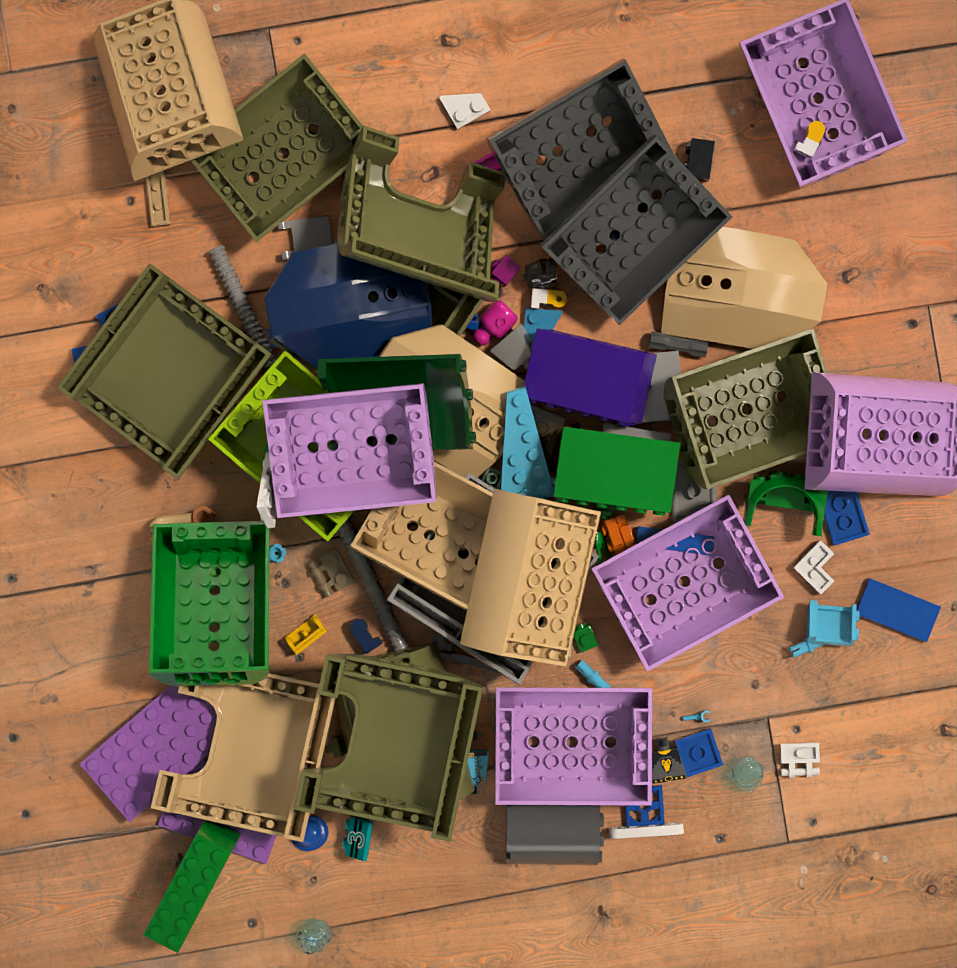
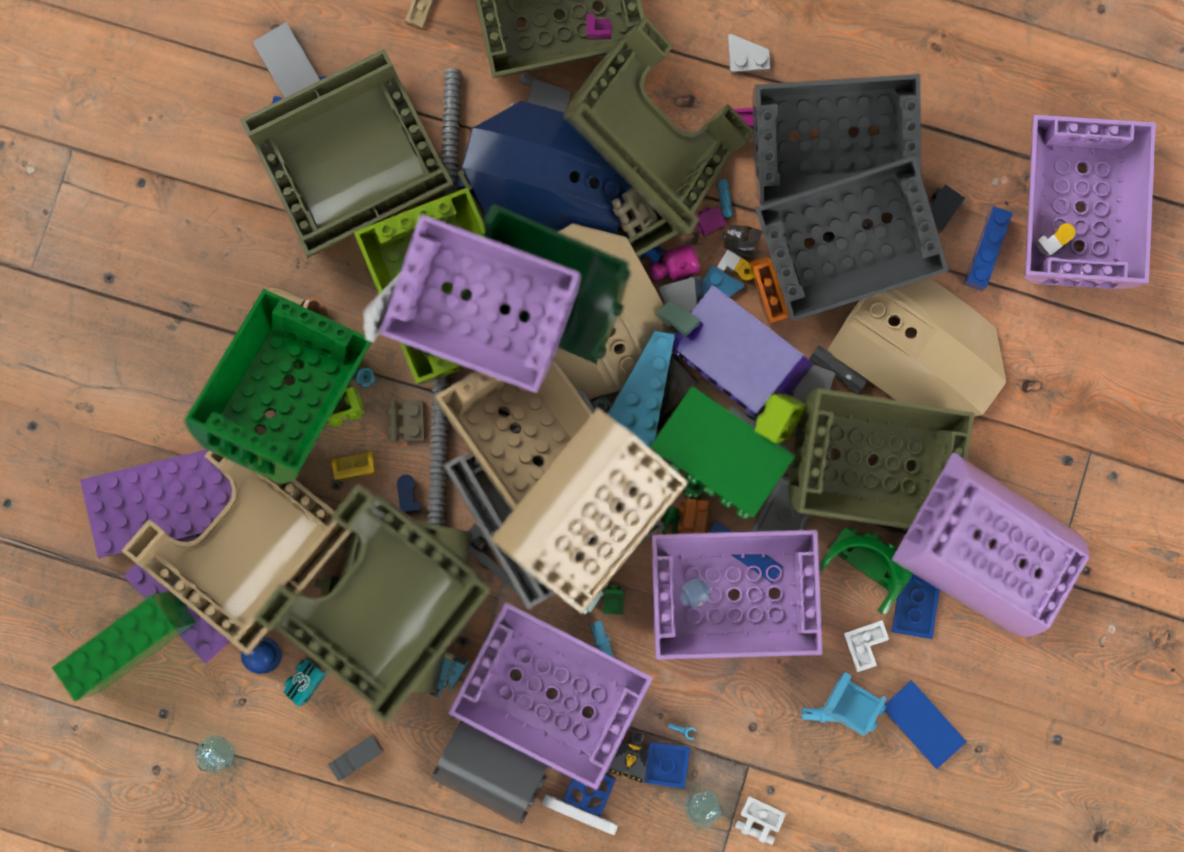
camera: 30 degrees right, 5 degrees down
none -> light grey tile [253,22,320,98]
none -> lime bracket [326,387,366,428]
none -> dark grey piece [328,734,385,781]
none -> magenta panel [587,14,611,40]
none -> dark tan plate [612,187,658,238]
none -> sand green slope [655,301,700,337]
none -> sand blue head [679,578,711,609]
none -> medium azure axle [717,180,733,219]
none -> orange brick [748,257,789,323]
none -> lime brick [755,393,807,443]
none -> blue brick [963,206,1013,291]

